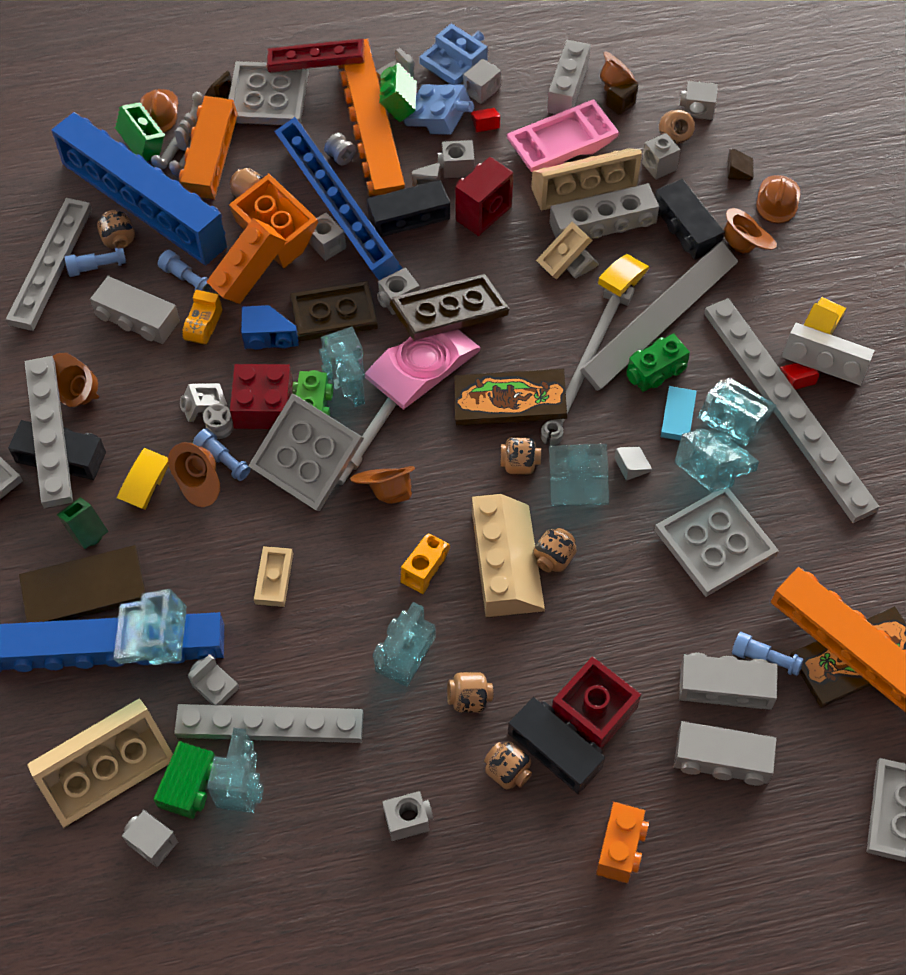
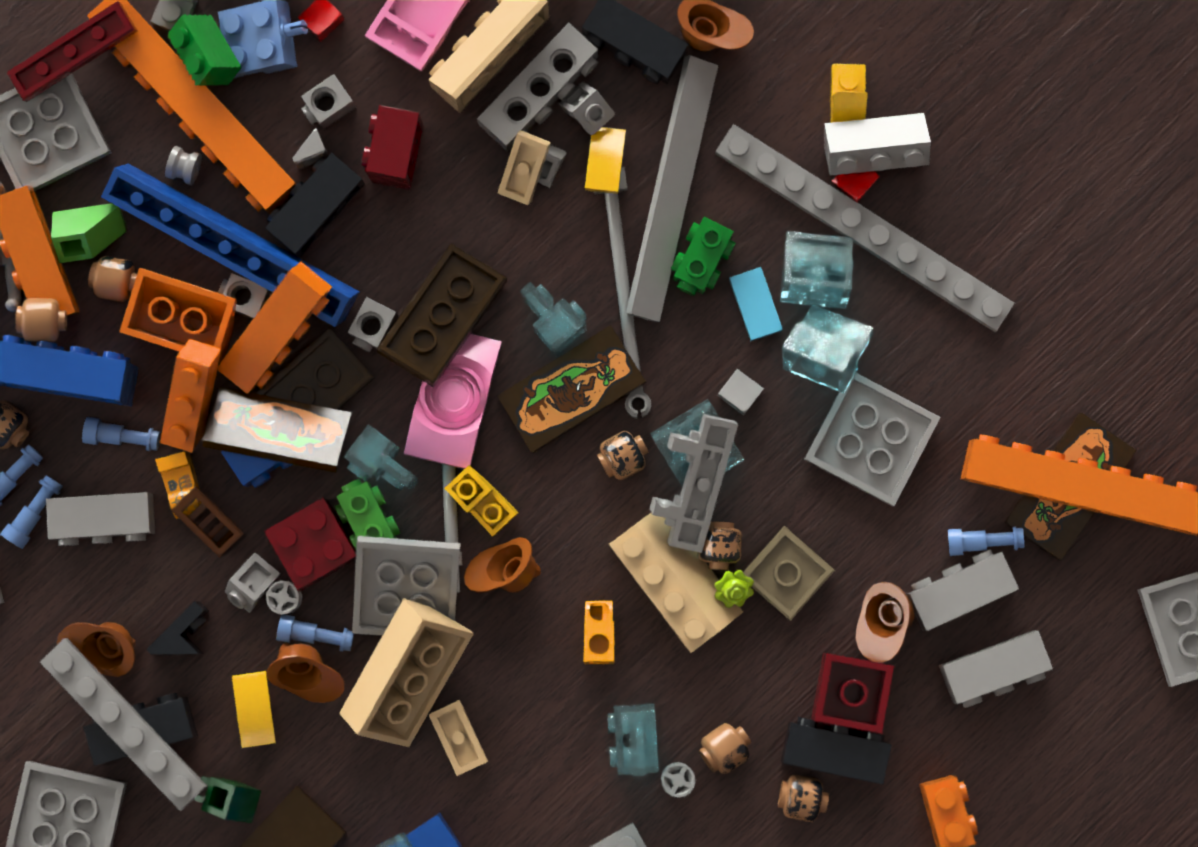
camera: 30 degrees left, 25 degrees up
none -> medium blue piece [0,475,63,549]
none -> medium nougat head [16,298,67,342]
none -> bright green slope [51,203,127,263]
none -> black slope [146,601,209,654]
none -> reddish brown slope [171,486,244,558]
none -> tile [203,387,352,473]
none -> orange brick [217,262,332,394]
none -> tan slope [339,599,474,747]
none -> yellow slope [444,465,519,537]
none -> clear light blue brick [520,282,587,357]
none -> light grey bracket [559,82,615,135]
none -> light grey hinge [649,414,738,553]
none -> light grey wheel [661,762,696,798]
none -> lime plant [714,570,754,608]
none -> dark tan plate [743,526,835,621]
none -> piece [855,582,914,663]

